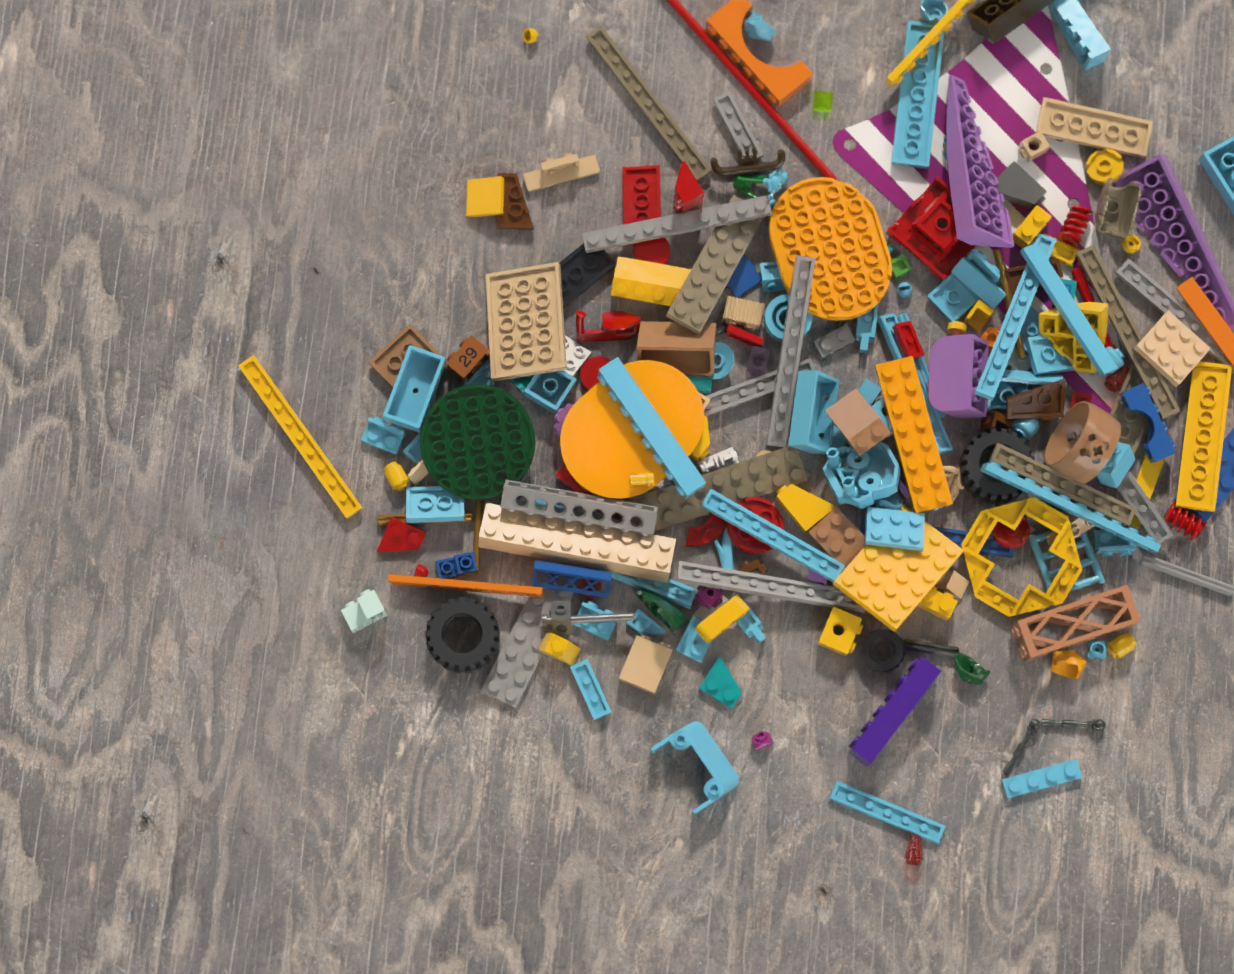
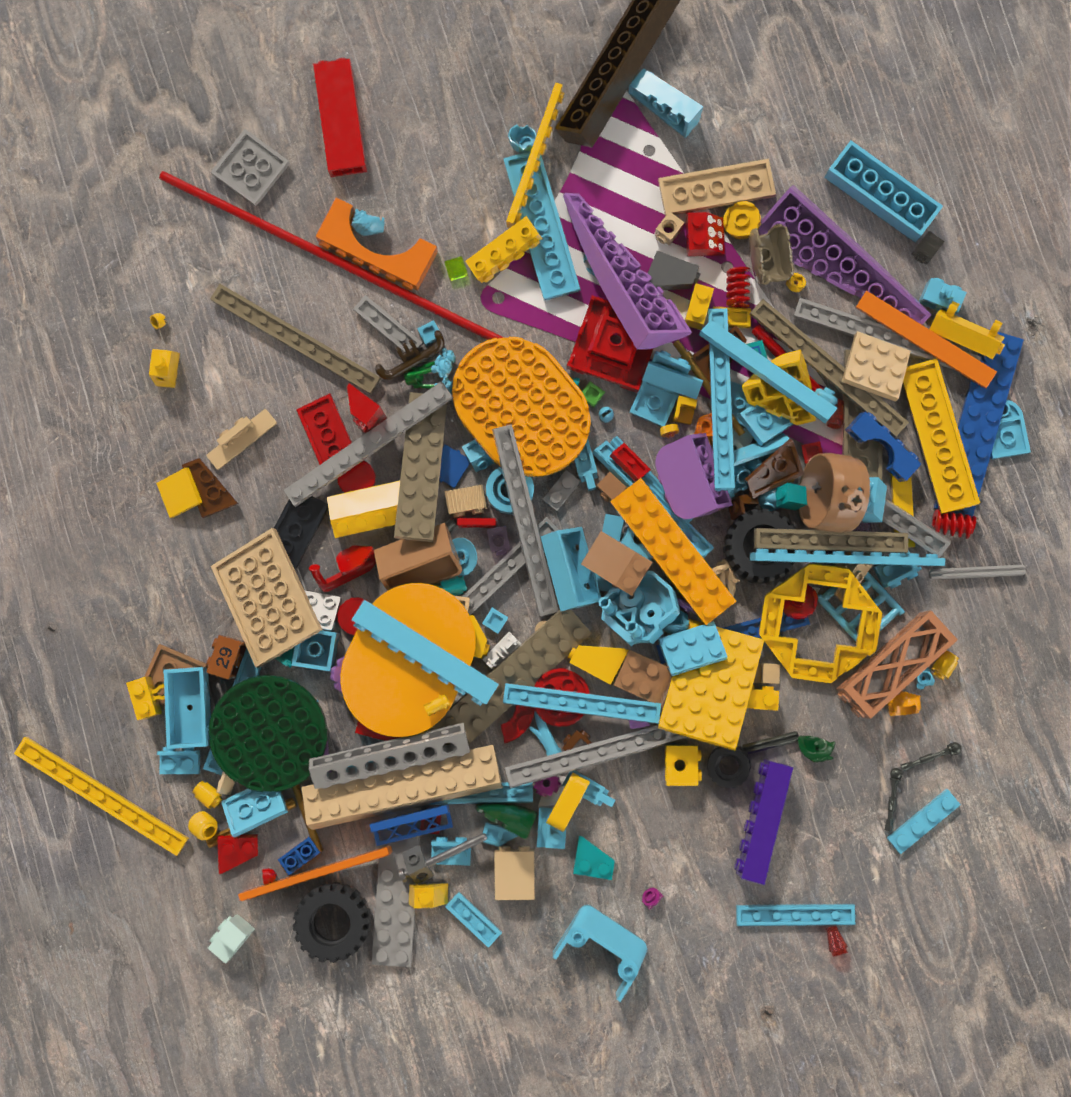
camera: 15 degrees left, 5 degrees up
none -> yellow brick [126,677,165,720]
none -> yellow torso [149,349,180,388]
none -> yellow head [188,811,218,841]
none -> medium azure tile [417,320,439,347]
none -> yellow brick [465,216,542,283]
none -> medium azure plate [482,607,508,634]
none -> medium nougat brick [596,472,627,502]
none -> red slope [685,212,725,257]
none -> teal brick [775,483,807,511]

